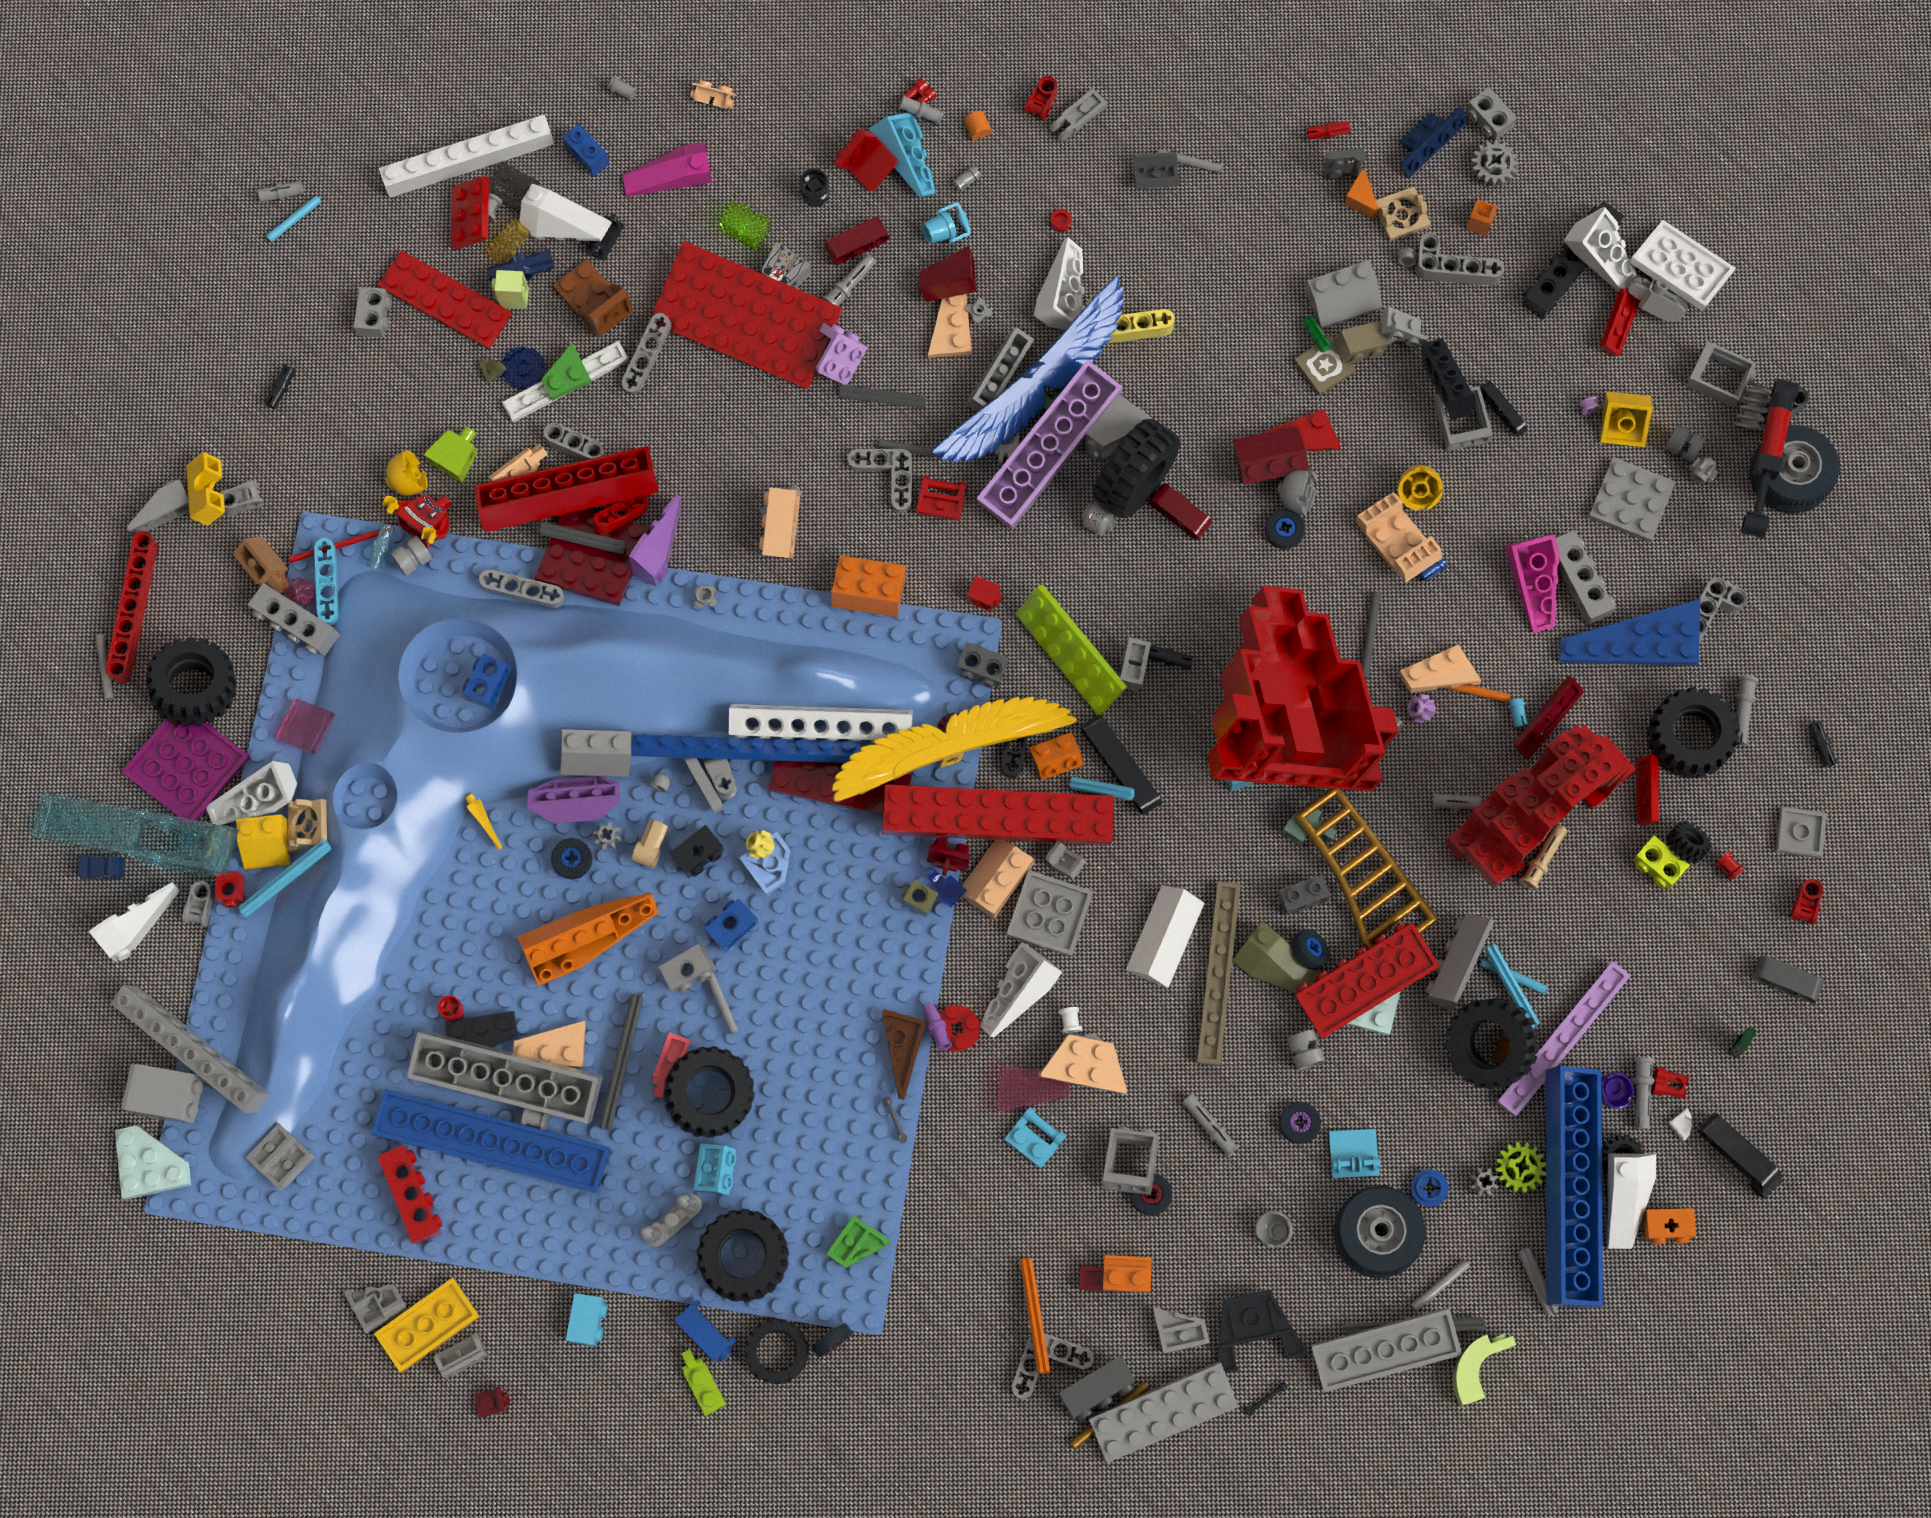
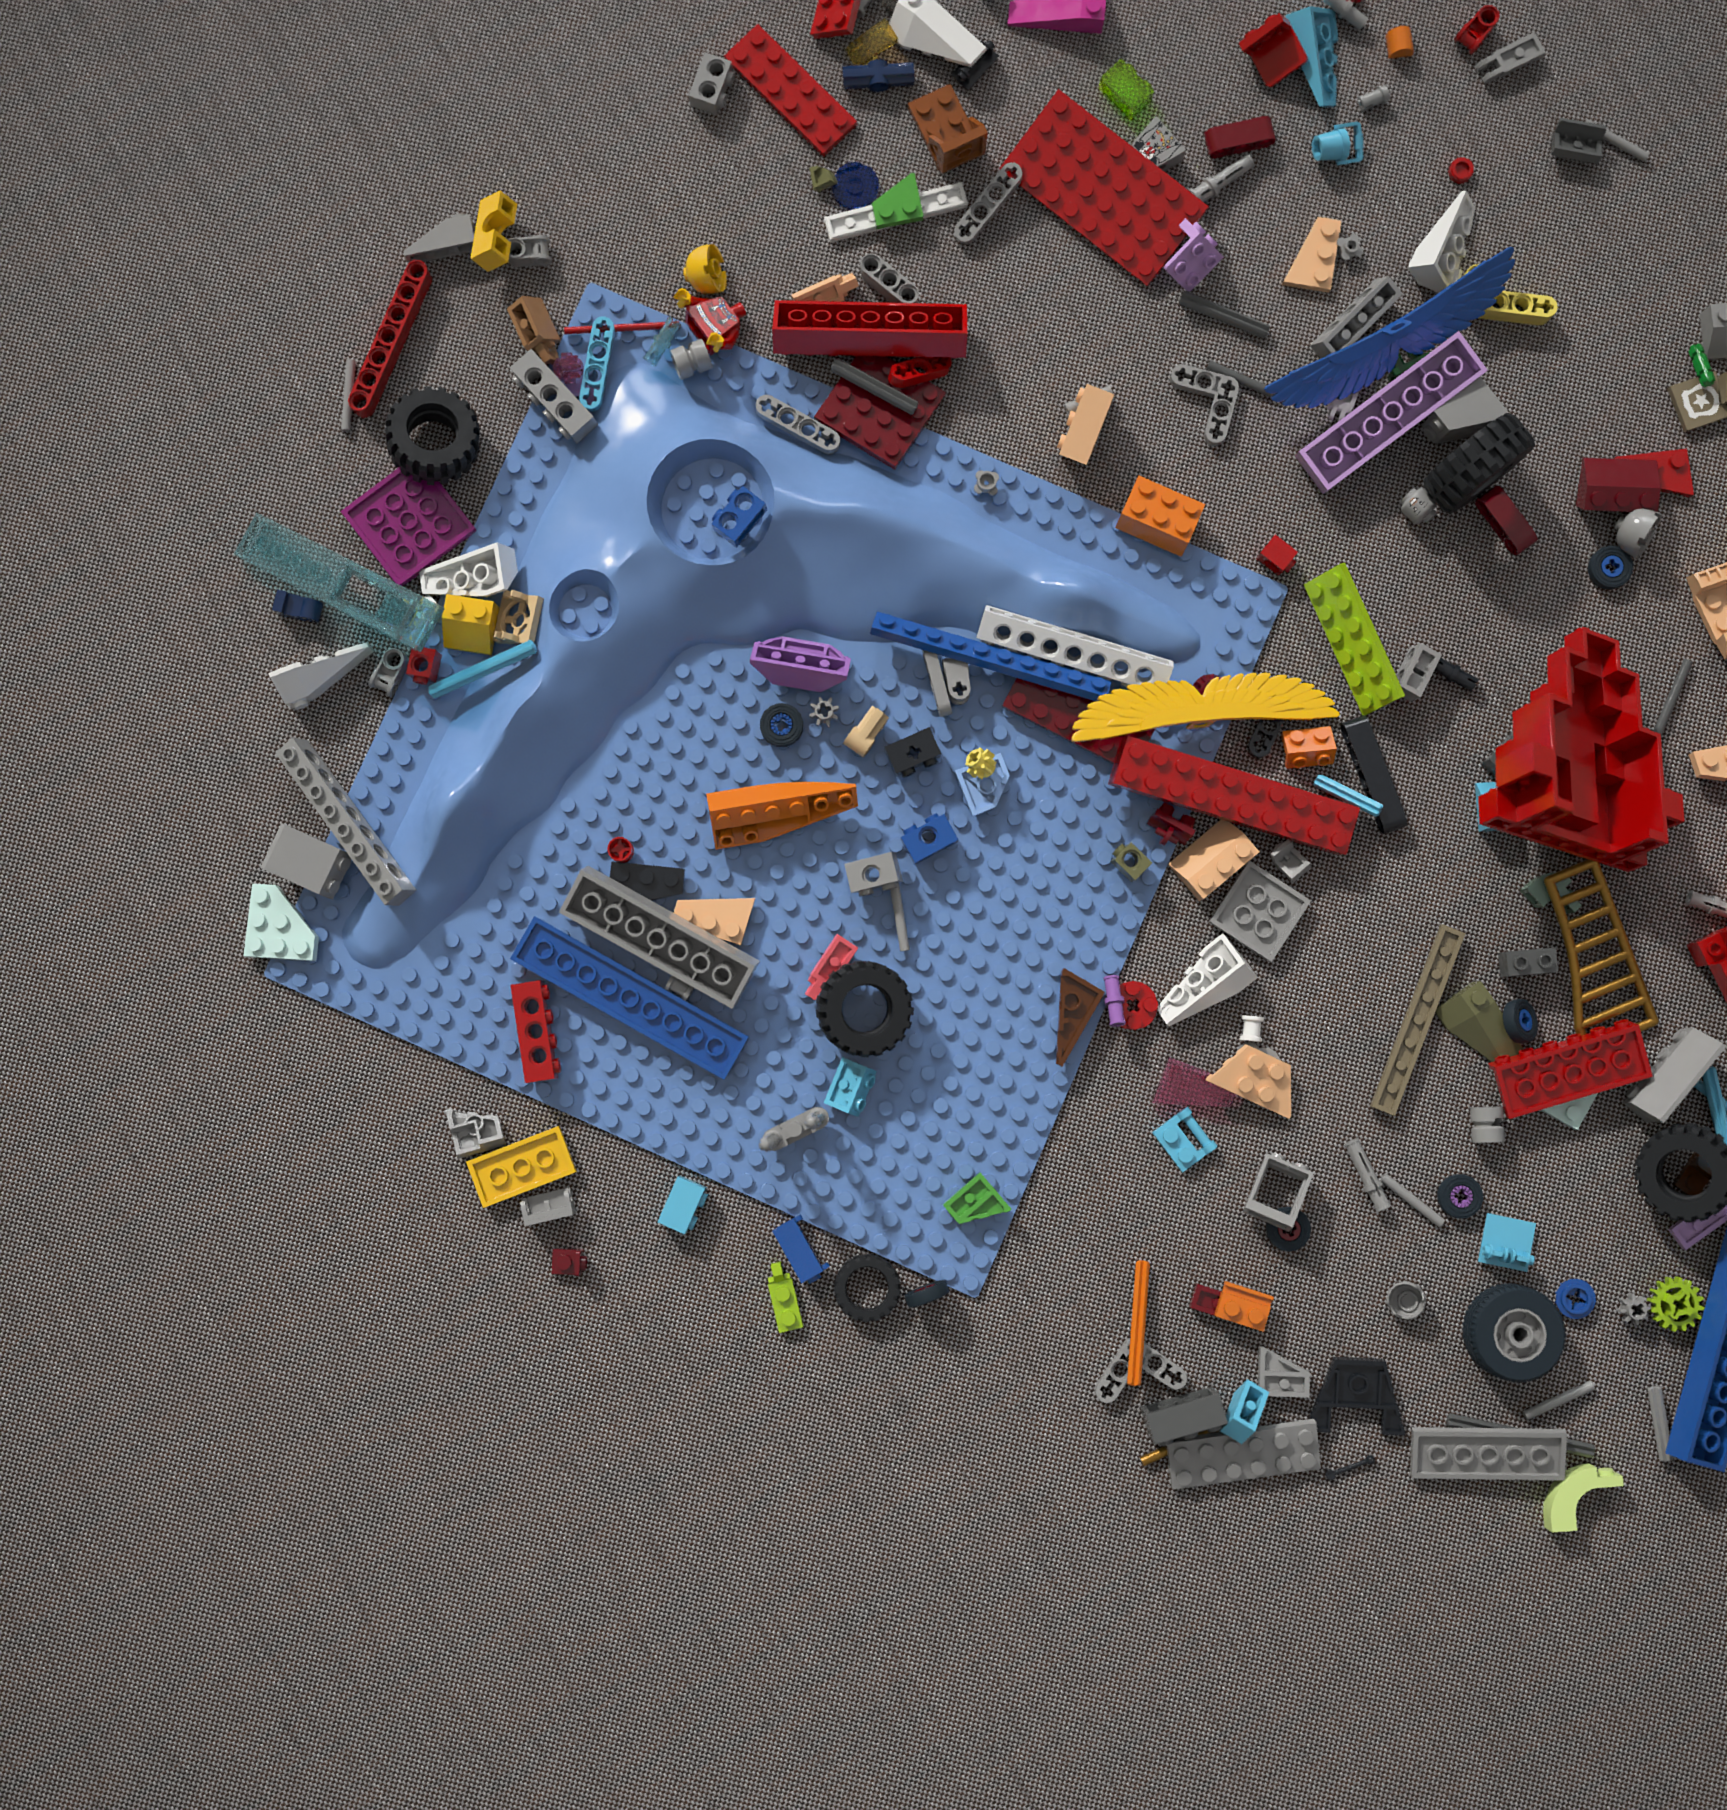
camera: 15 degrees right, 10 degrees up
light grey slope [246,1123,315,1192] -> none
black pin [264,365,297,410] -> none
clear pink tile [275,698,335,755] -> none
lime torso [424,426,477,483] -> none
yellow piece [465,794,502,850] -> none
yellowish green brick [492,270,529,309] -> none
light grey slope [560,729,631,777] -> none
dark grey axle [599,994,643,1130] -> none
medium lavender wedge [629,494,682,586] -> none
light grey hinge [650,773,670,792] -> none
black tyre [697,1209,789,1302] -> none
black wheel [800,168,830,207] -> none
dark grey hinge [883,1097,907,1143] -> none
red plate [916,476,967,521] -> none
dark red slope [917,246,977,302] -> none
clear blue plate [927,869,967,908] -> none
dark grey brick [956,642,1009,688] -> none
white slope [1126,885,1204,989] -> none
lavender gear [1408,694,1436,723] -> none
none -> medium azure brick [1220,1379,1269,1444]
none -> light grey bar [1380,1173,1445,1227]

